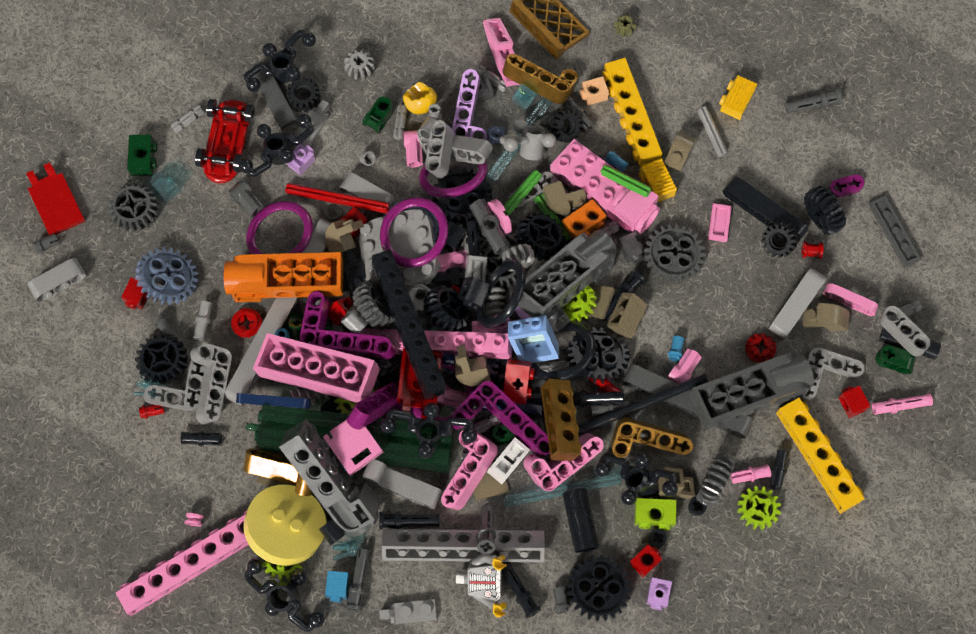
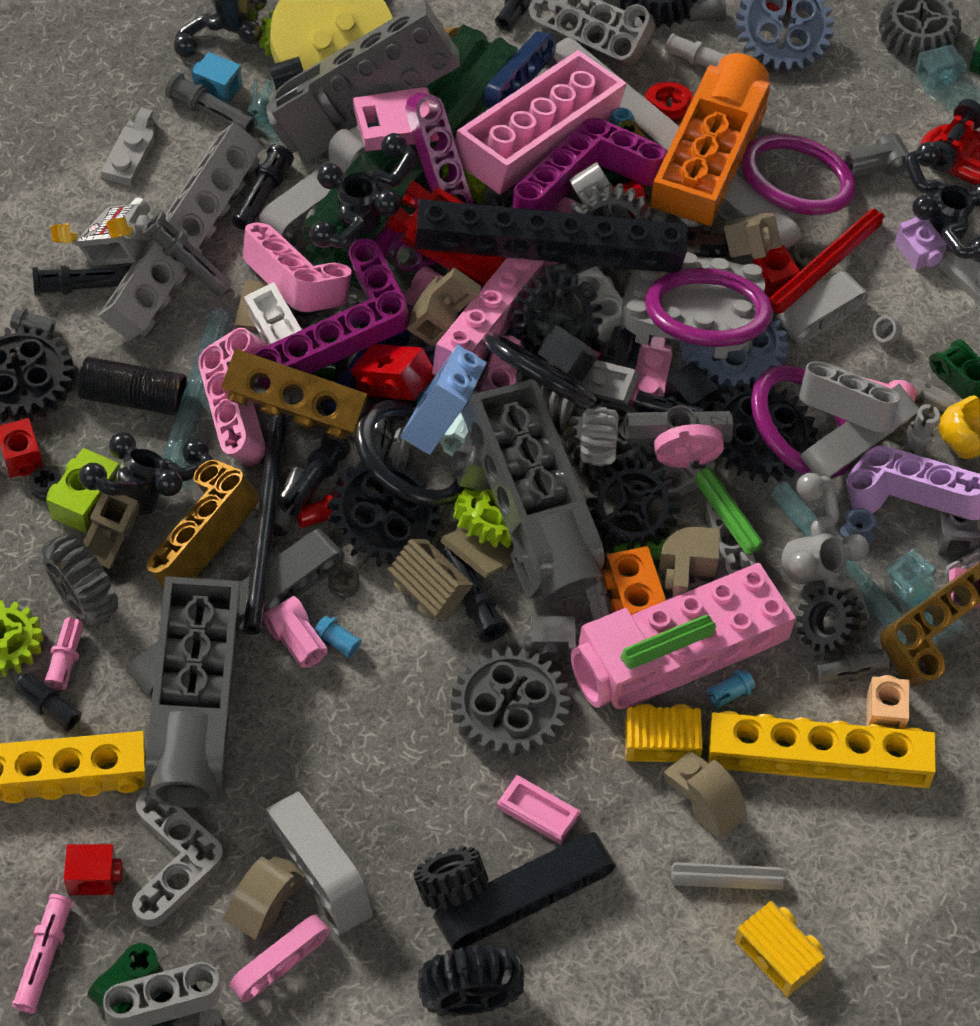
camera: 110 degrees right, 15 degrees down
red gear [745,333,776,363] -> none
red bush [801,241,824,259] -> none

